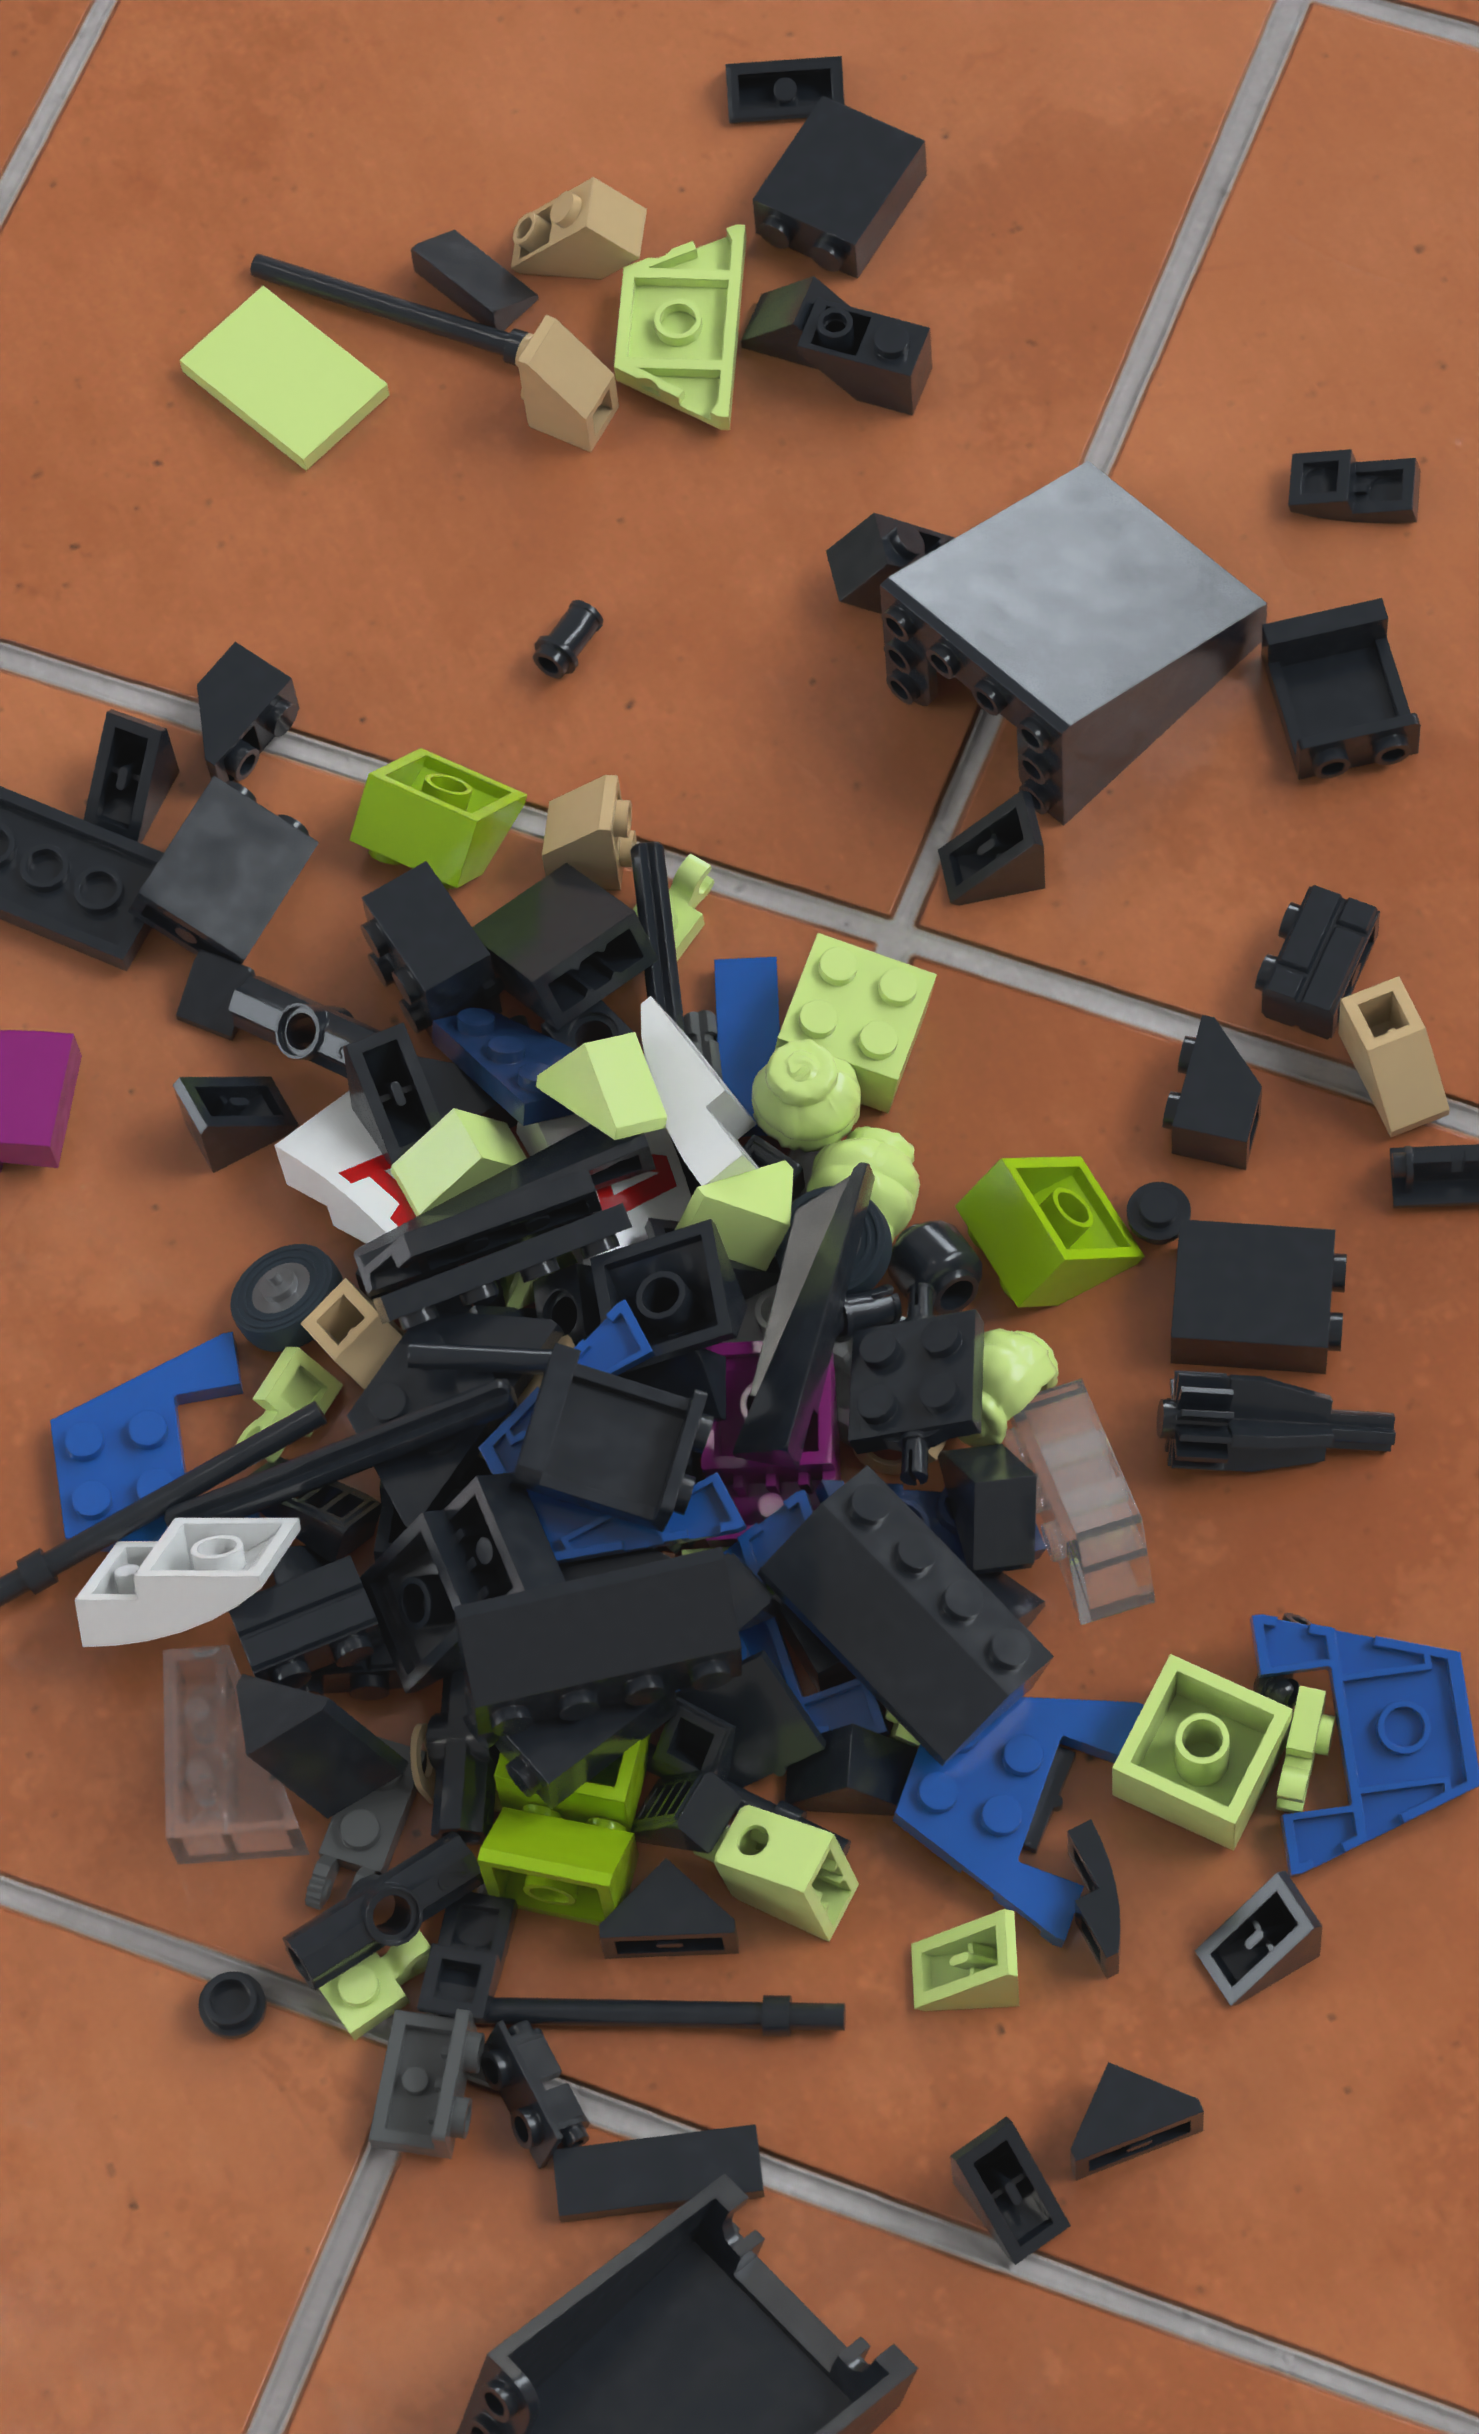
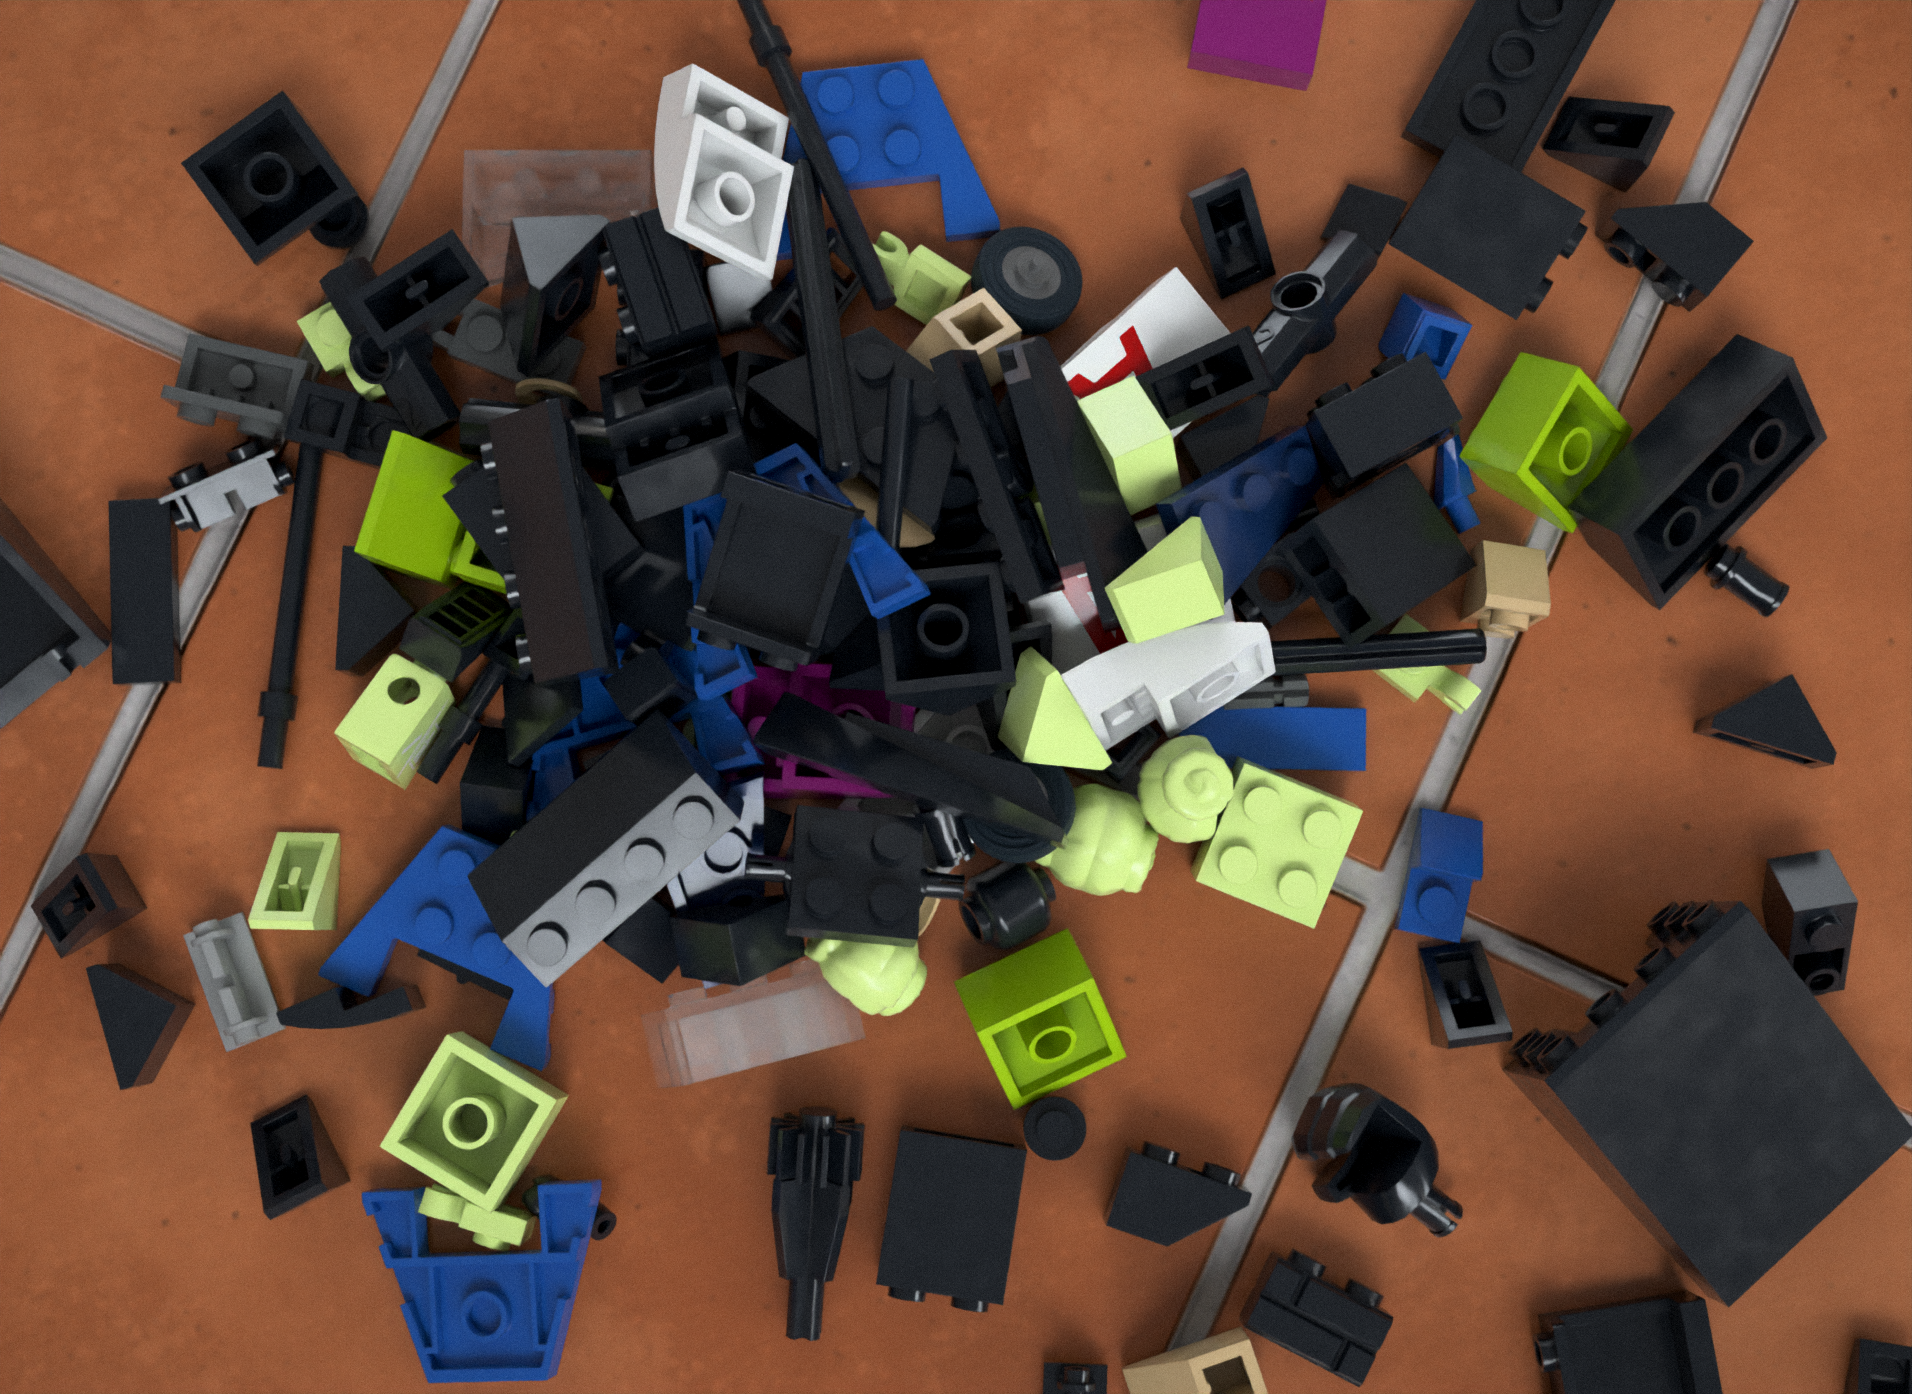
camera: 90 degrees right, 20 degrees up
none -> black slope [181,90,358,266]
none -> light grey hinge [183,912,286,1052]
none -> black slope [345,229,489,353]
none -> black piece [1291,1083,1463,1238]
none -> blue slope [1378,293,1472,380]
none -> blue slope [1394,808,1483,943]
none -> blue bar [1434,434,1481,534]
none -> black slope [1567,334,1827,610]
none -> black slope [1693,674,1837,769]

